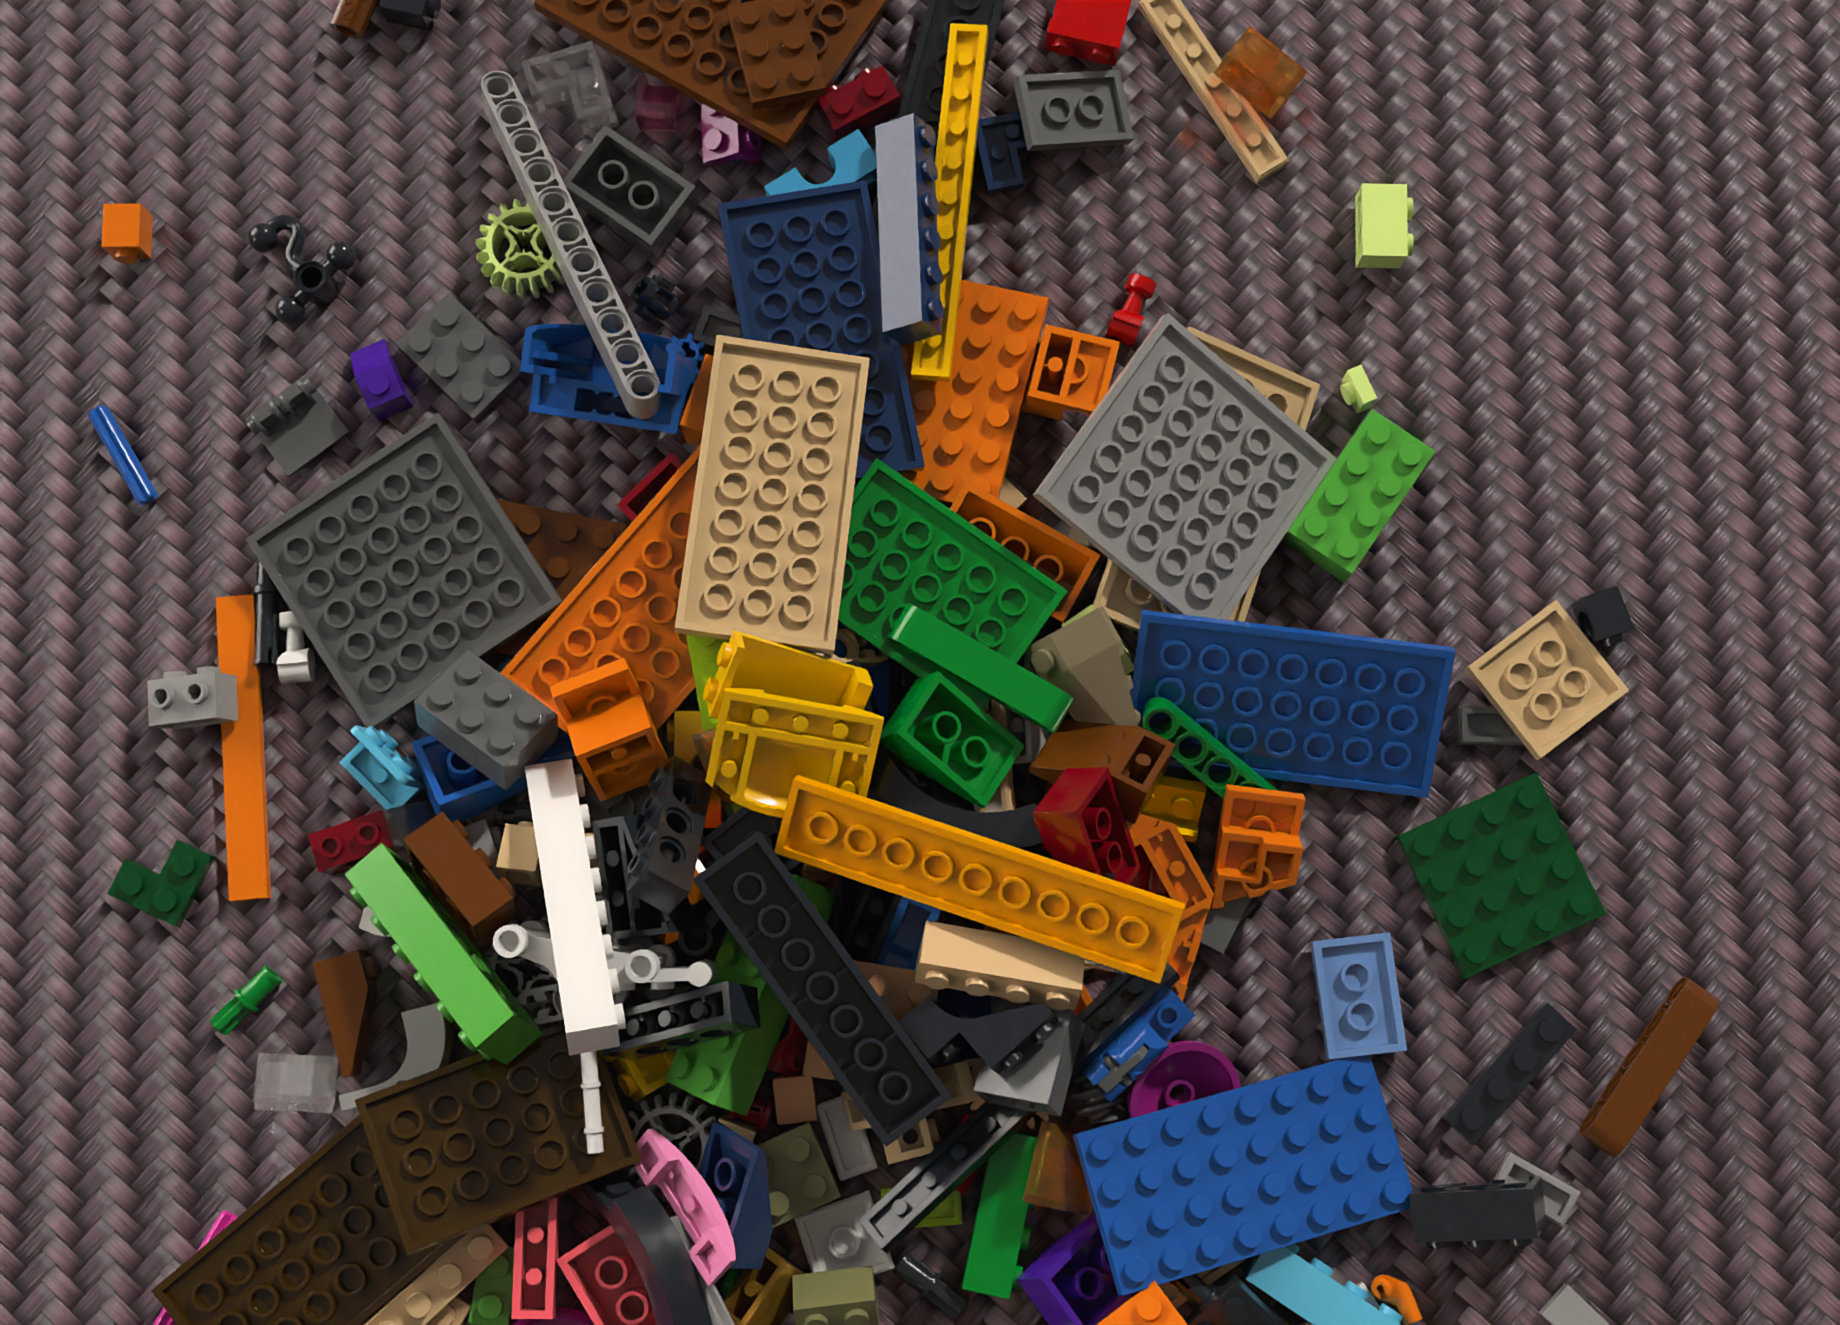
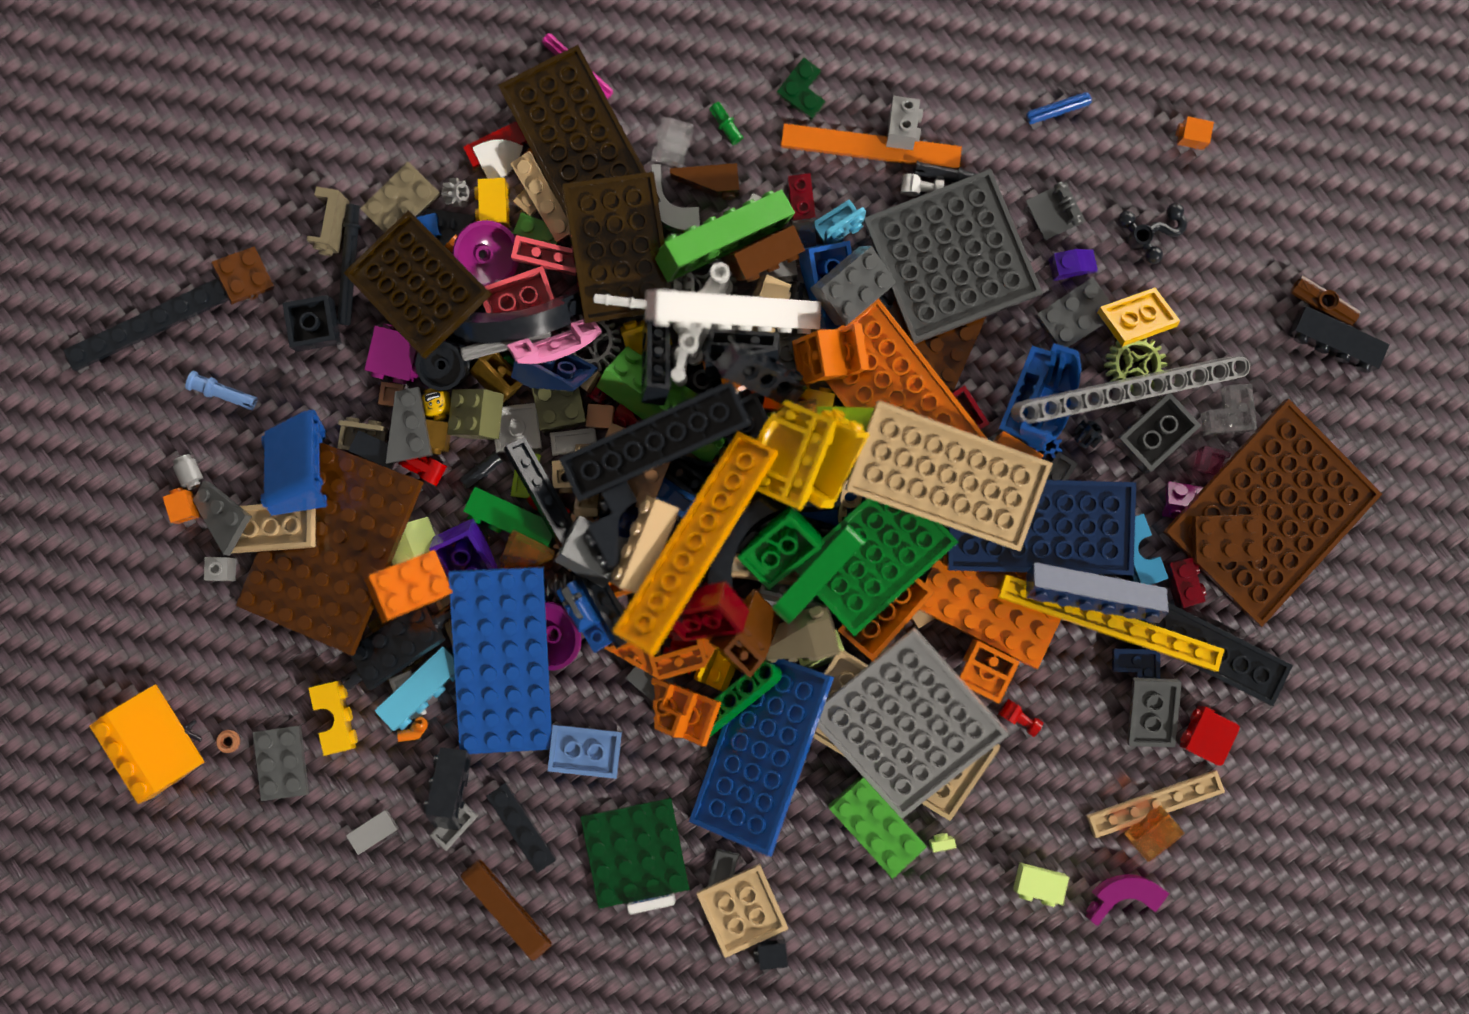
camera: 100 degrees right, 5 degrees up
none -> white tile [627,893,676,914]
none -> magenta arch [1085,874,1169,926]
none -> yellow plate [1097,288,1180,347]

